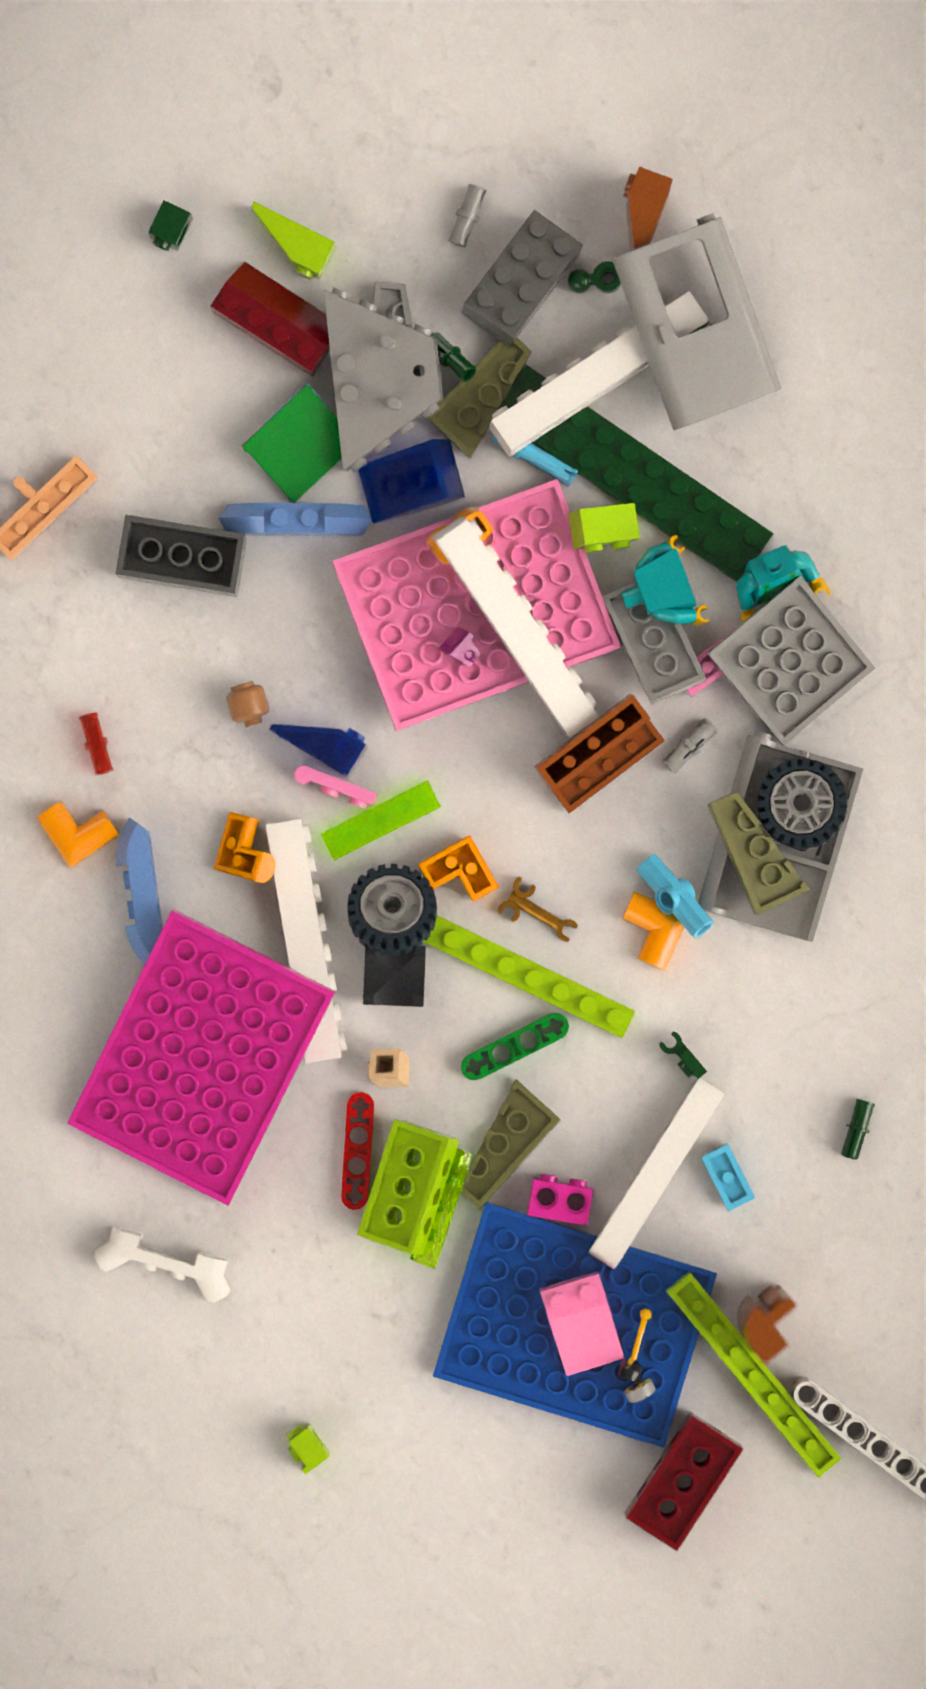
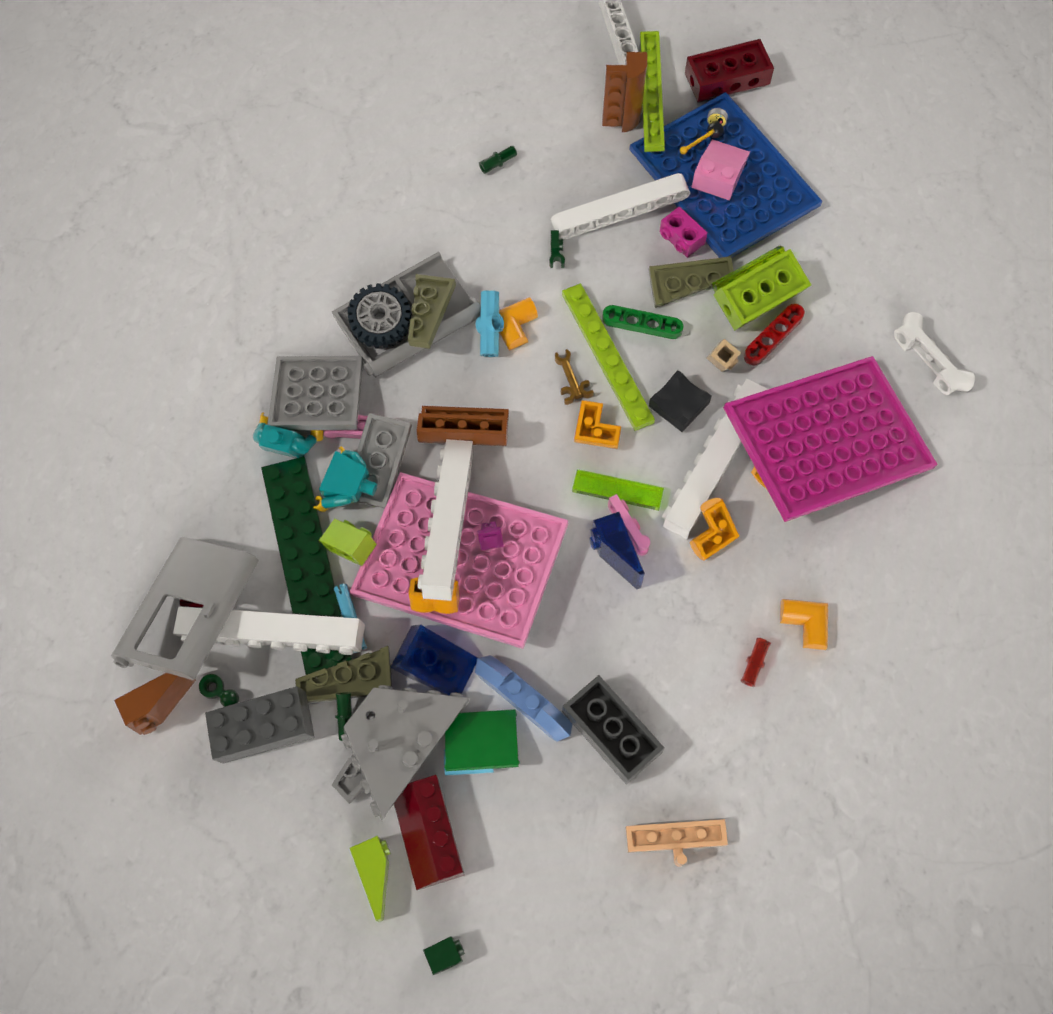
camera: 140 degrees left, 20 degrees down
medium blue brick [116,817,163,964] -> none
medium nougat head [226,681,269,727] -> none
lime brick [286,1424,330,1475] -> none
wheel [347,864,437,956] -> none
light grey pin [448,184,487,248] -> none
light grey pin [662,718,718,774] -> none
medium azure plate [701,1143,755,1211] -> none

